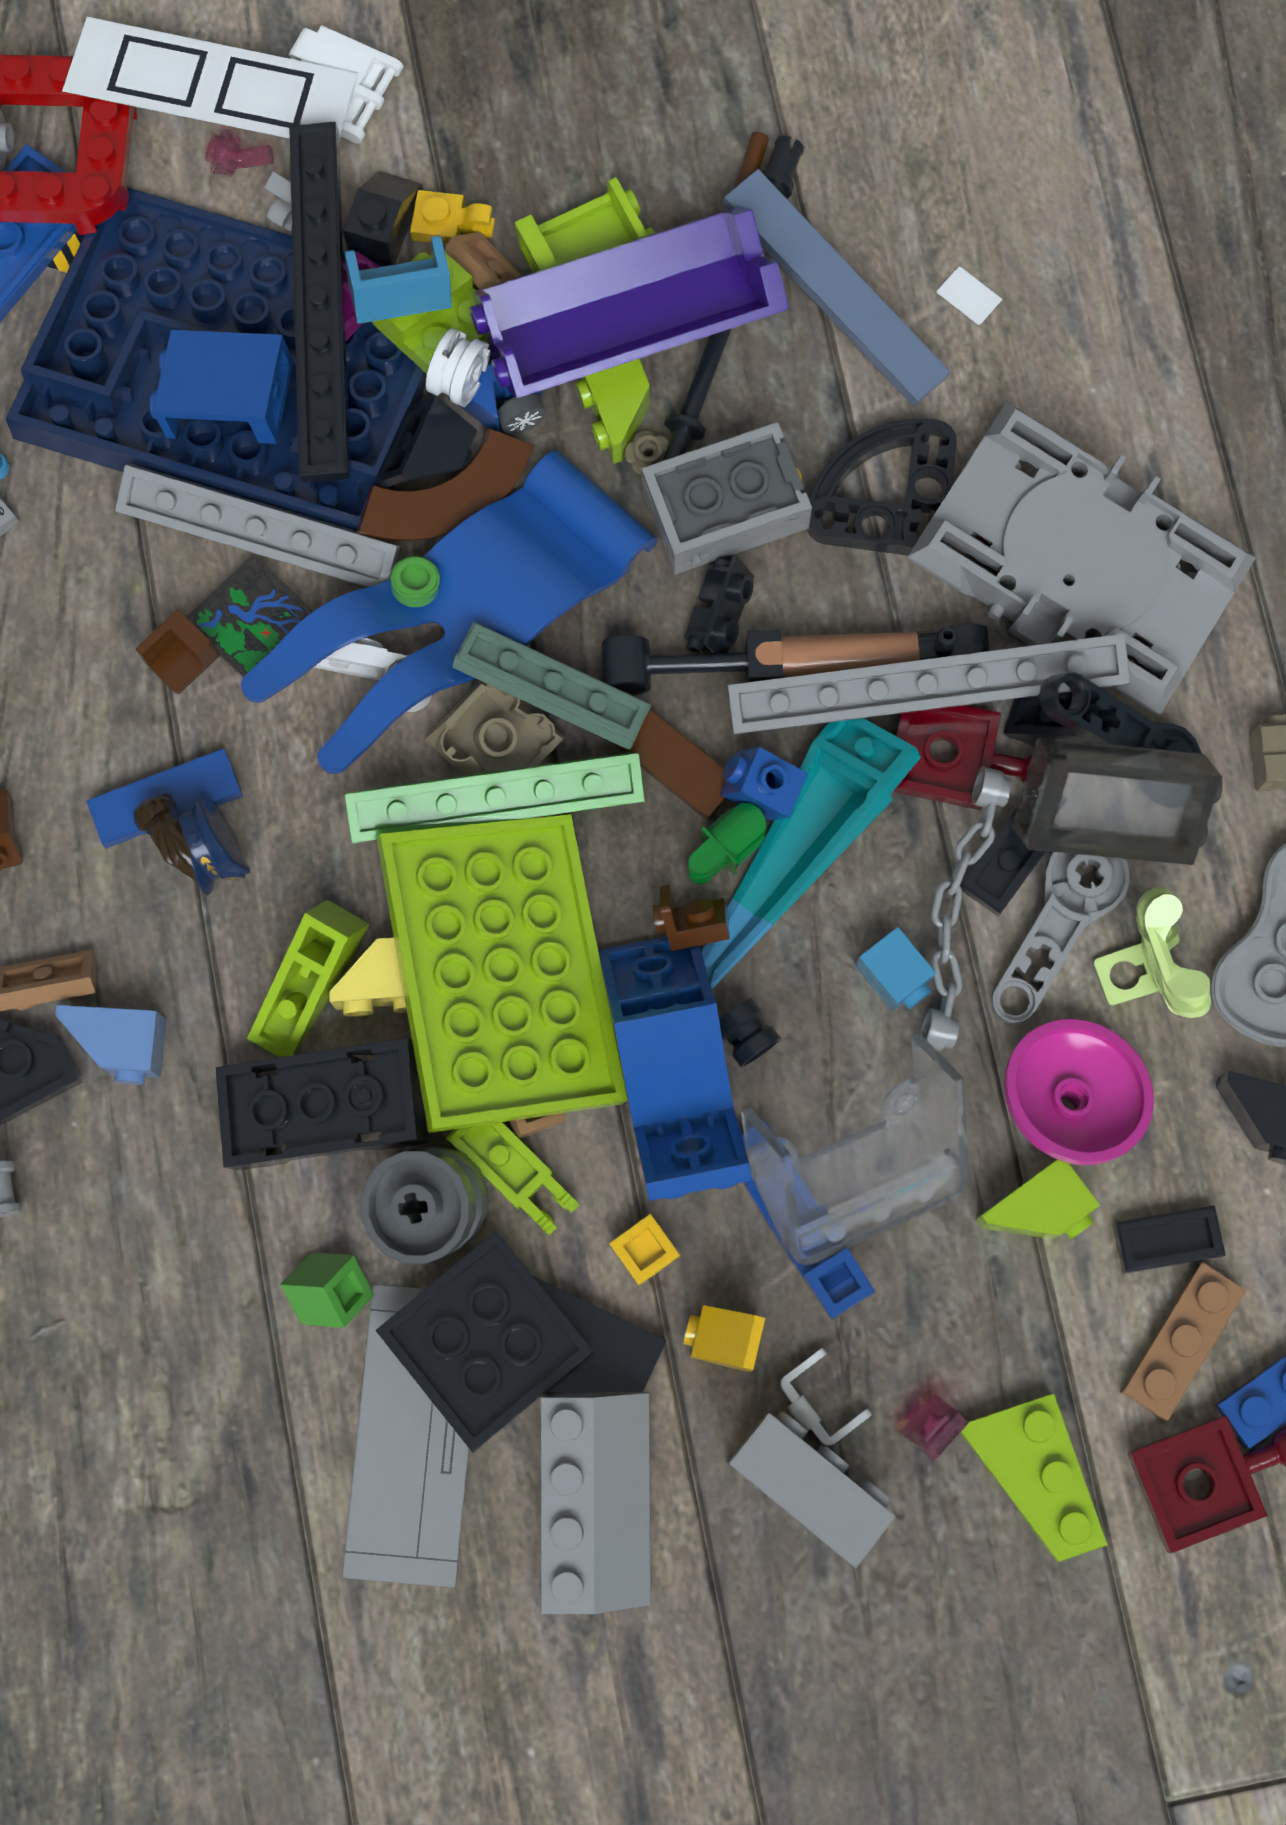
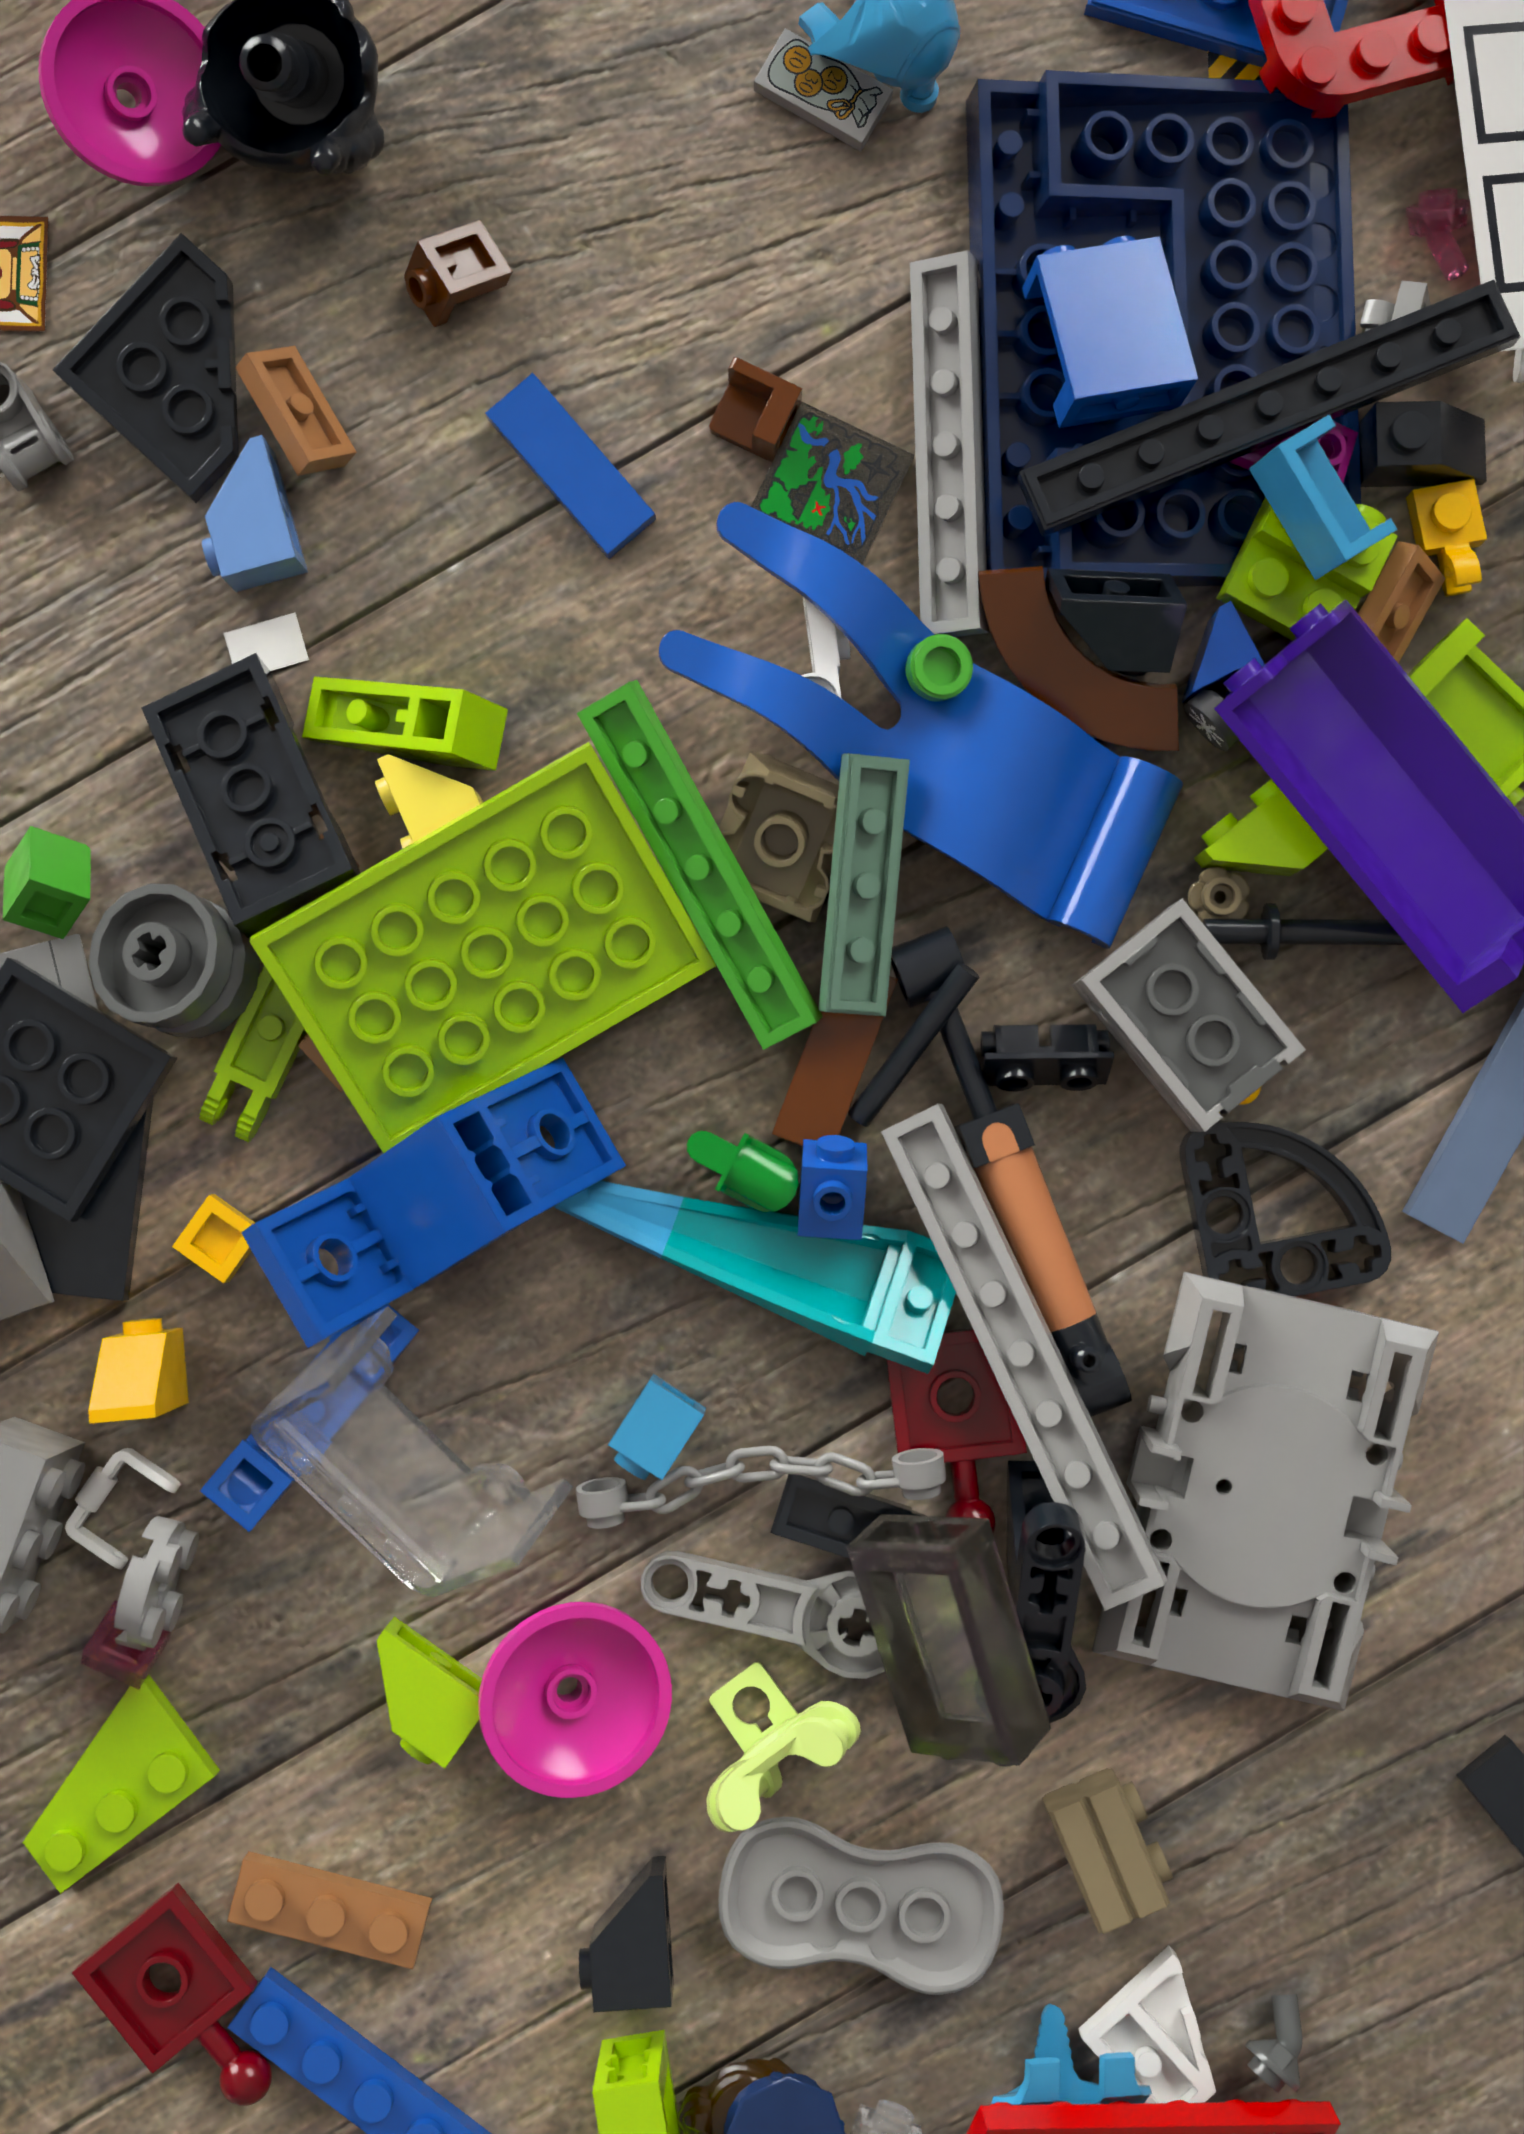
camera: 75 degrees right, 10 degrees up
piece [133,791,251,896] -> none
white wheel [426,328,491,407] -> none
reddish brown bracket [652,884,730,951] -> none
black wheel [719,998,781,1068] -> none
black tile [1112,1205,1226,1274] -> none
none -> light grey plate [114,1516,199,1651]
none -> white sticker [224,613,309,671]
none -> black bar [848,962,980,1127]

